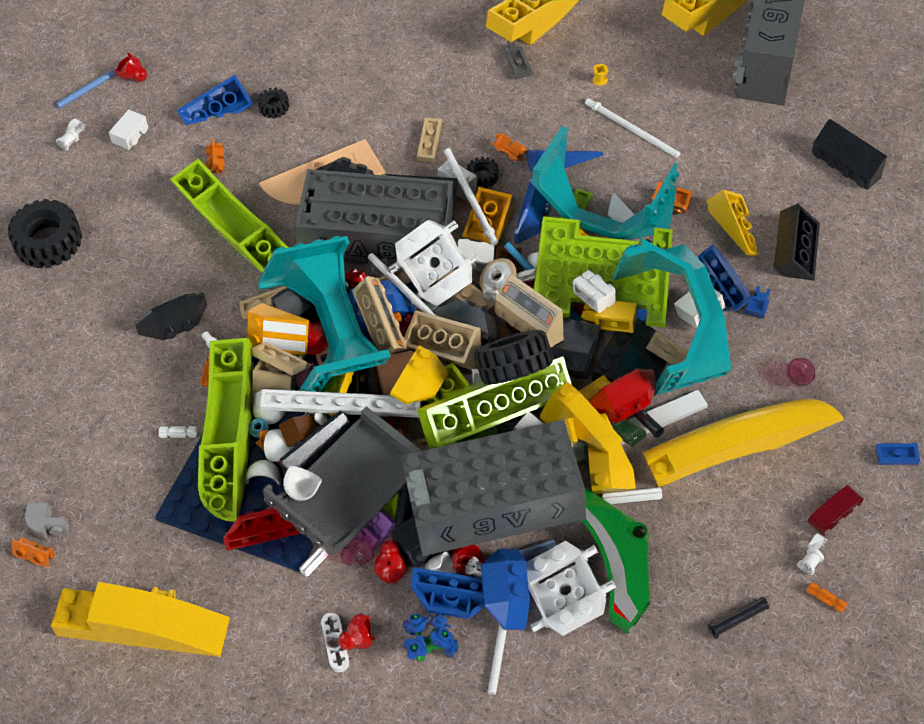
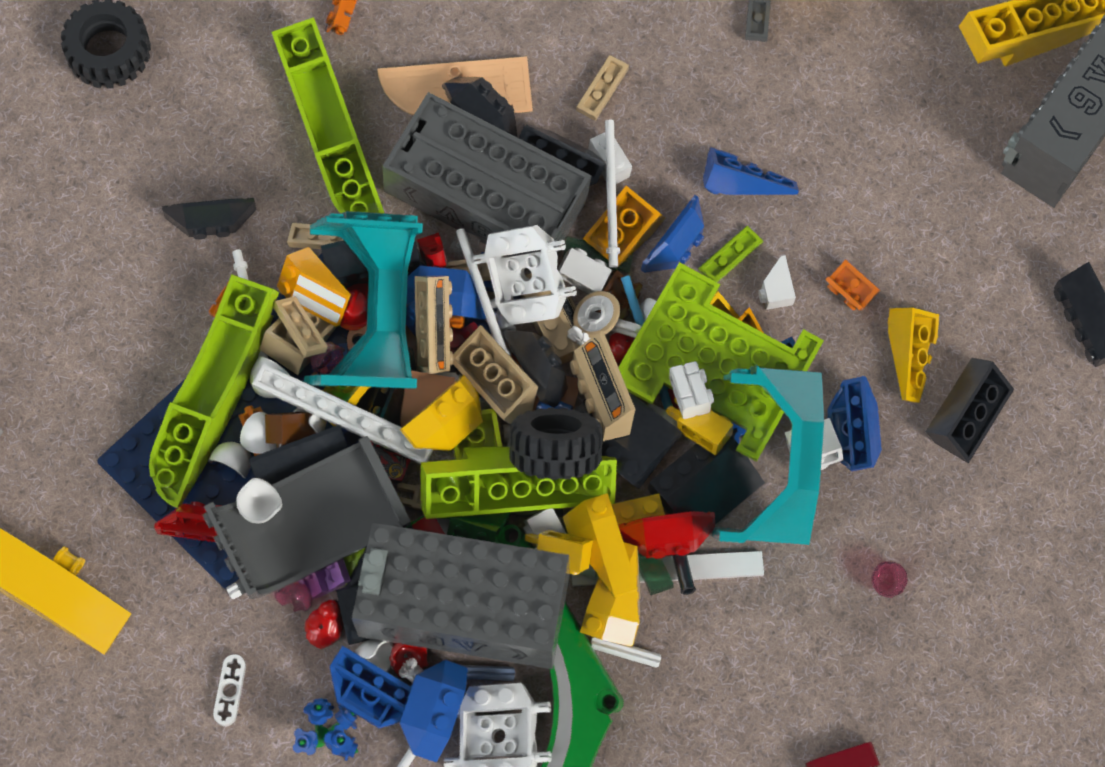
camera: 15 degrees right, 15 degrees up
white axle [159,426,198,438] -> none
medium azure plate [249,418,269,438] -> none
red piece [338,613,376,650] -> none
black tyre [467,156,498,188] -> none
orange hinge [490,133,527,162] -> none
teal panel [532,126,679,240] -> none
white bar [585,98,680,158] -> none
yellow bush [592,64,608,86] -> none
yellow slope [642,399,844,487] -> none
tan hinge [646,332,688,365] -> none
blue plate [745,286,770,319] -> none
blue plate [875,443,920,465] -> none

